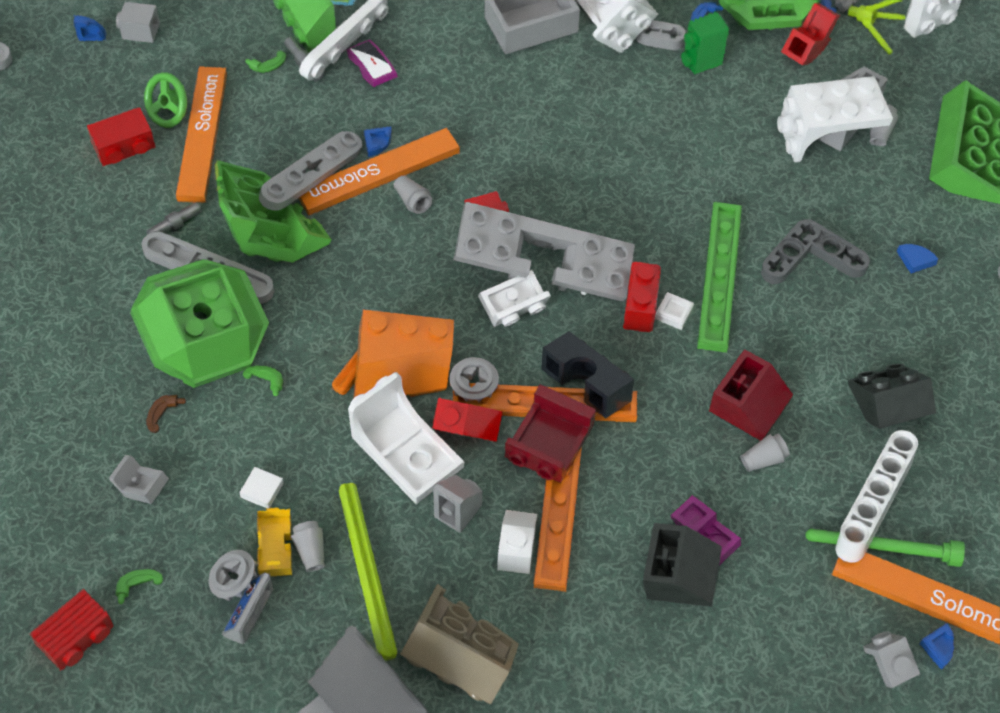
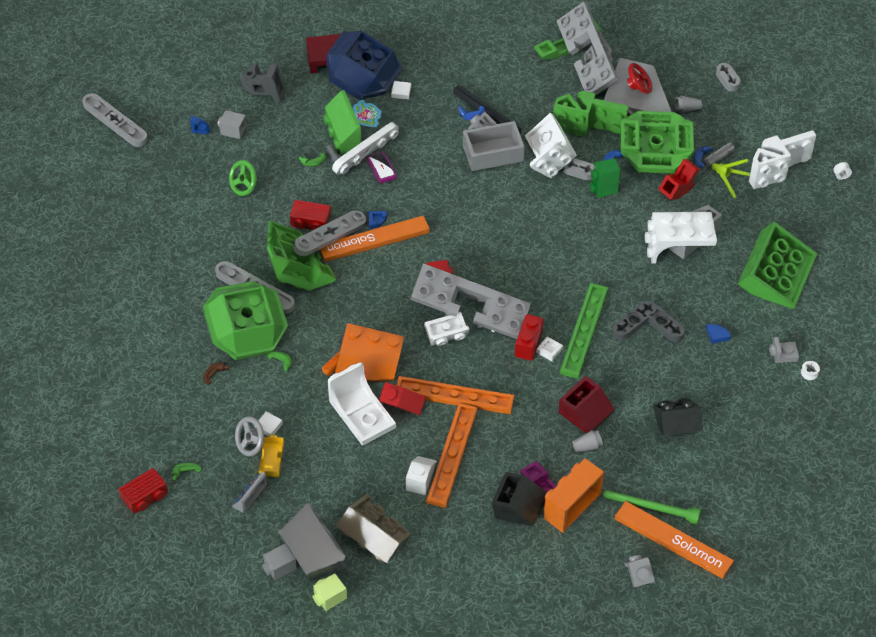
camera: 10 degrees right, 5 degrees down
red brick [87,107,156,166] -> none
light grey bracket [109,455,169,504] -> none
flat silver bar [146,202,202,234] -> none
orange tile [176,67,227,203] -> none
light grey gear [208,550,258,601] -> none
light grey cone [291,521,325,572] -> none
lime axle [339,482,397,661] -> none
light grey cone [394,176,432,214] -> none
light grey slope [433,475,482,533] -> none
light grey gear [450,357,499,402] -> none
dark red panel [505,384,596,483] -> none
black arch [541,331,634,419] -> none
white beam [835,430,918,563] -> none
light grey cone [870,104,899,147] -> none
blue tile [919,623,954,670] -> none
none -> light grey piece [235,416,264,456]
none -> red brick [290,200,332,230]
none -> orange piece [544,458,604,532]

